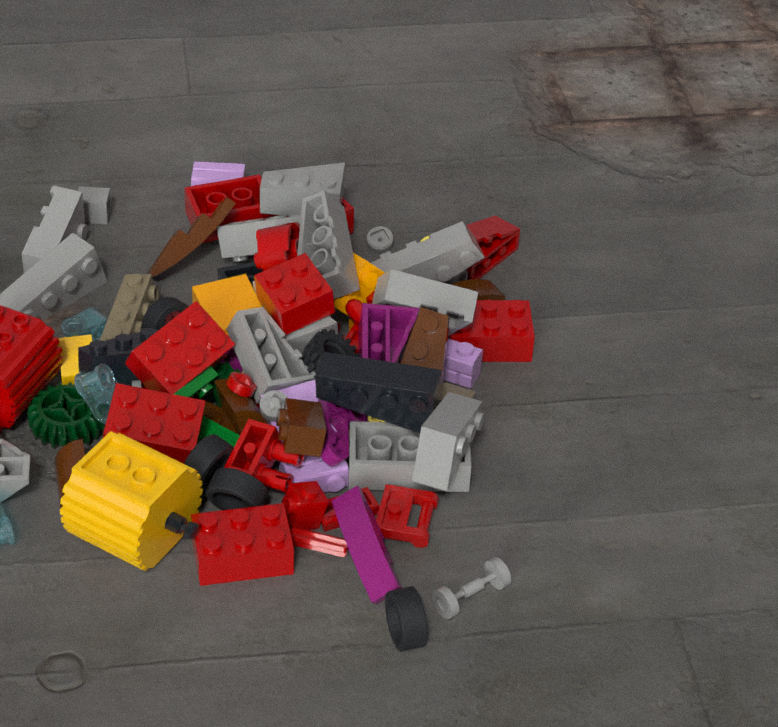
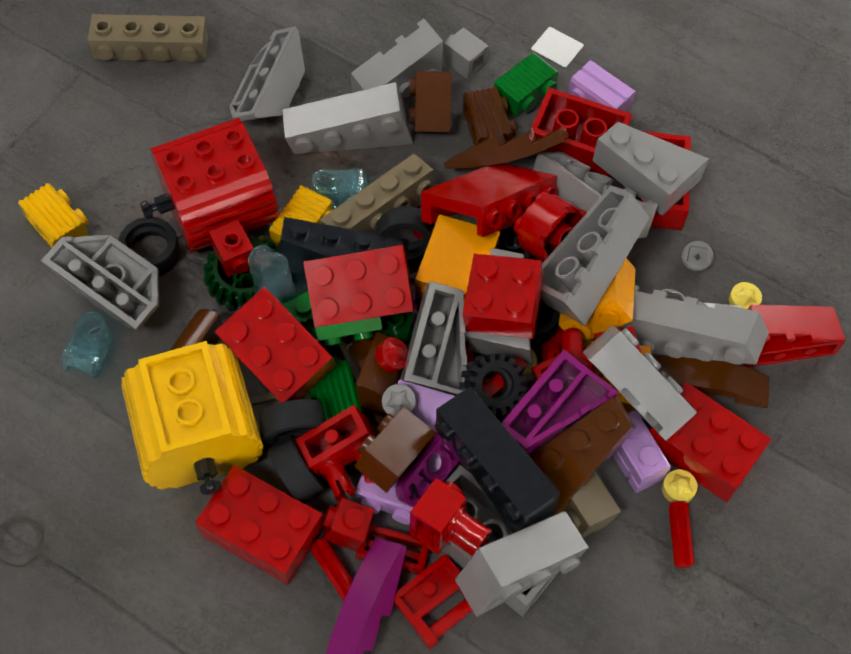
camera: 40 degrees right, 20 degrees up
none -> red brick [209,219,257,277]
none -> reddish brown brick [409,71,452,132]
none -> red brick [409,478,492,556]
none -> red panel [421,163,558,237]
none -> reddish brown brick [463,86,516,145]
none -> green brick [493,52,558,117]
none -> white sticker [531,27,584,67]
none -> light yellow tile [662,469,698,503]
none -> red axle [669,501,694,568]

